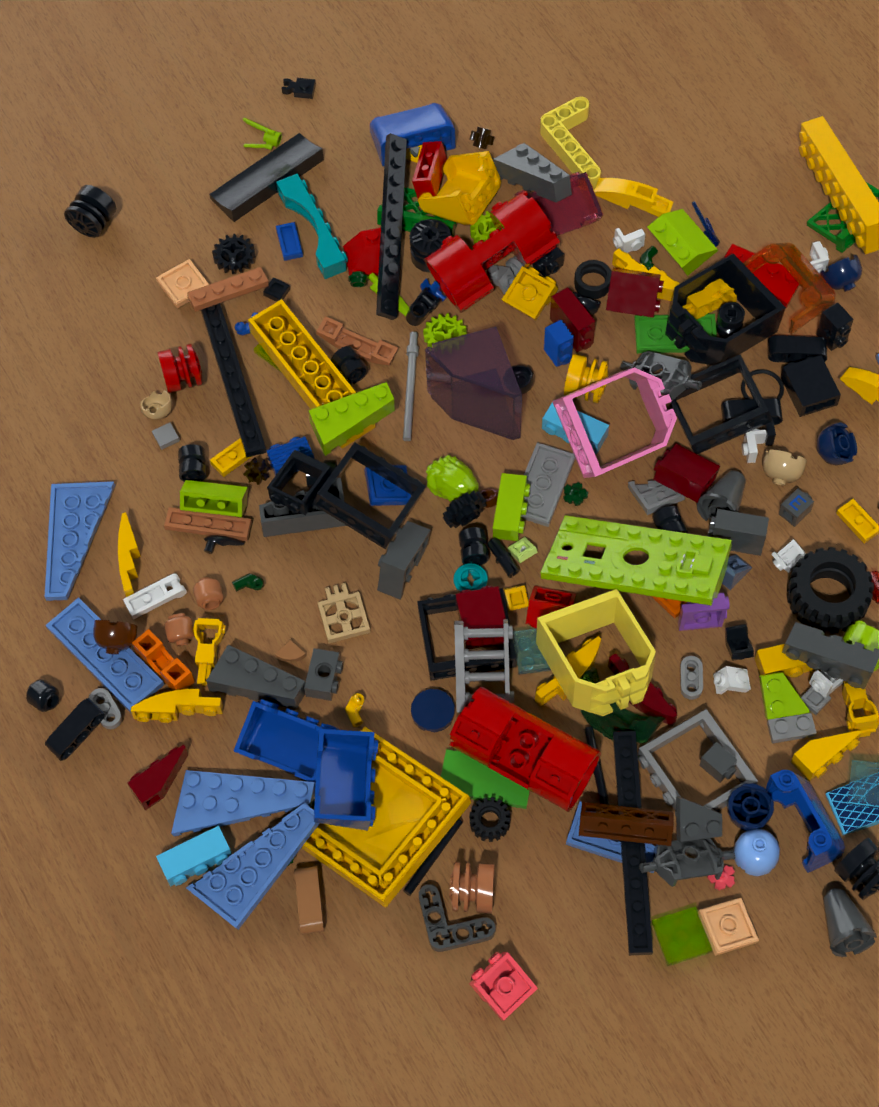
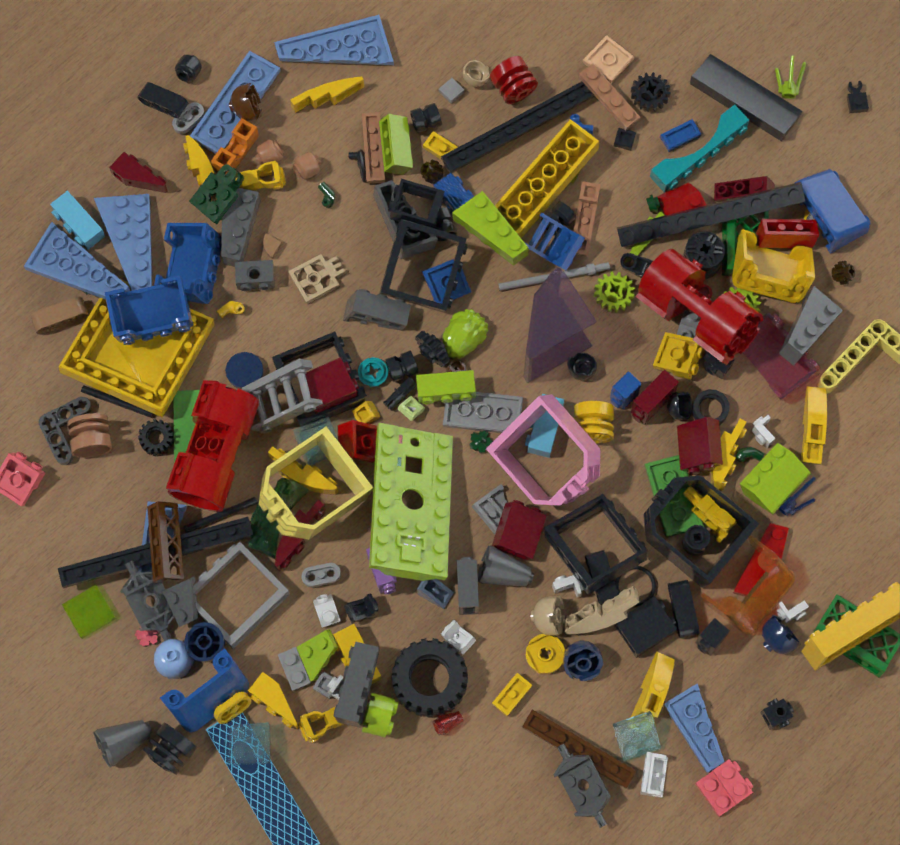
camera: 75 degrees right, 10 degrees up
white plate [123,574,187,620] -> none
dark grey plate [620,351,702,400] -> none
black wheel [652,506,689,534] -> none
light nougat plate [697,898,759,956] -> none
dark grey brick [699,742,737,783] -> none
black tile [762,417,776,446] -> none
dark grey brick [779,489,814,527] -> none
none -> dark green plate [189,164,244,224]
none -> yellow plate [214,692,251,724]
none -> blue plate [524,213,585,270]
none -> yellow plate [525,634,565,674]
none -> tan slope [564,586,639,634]
none -> dark red slope [714,176,775,202]

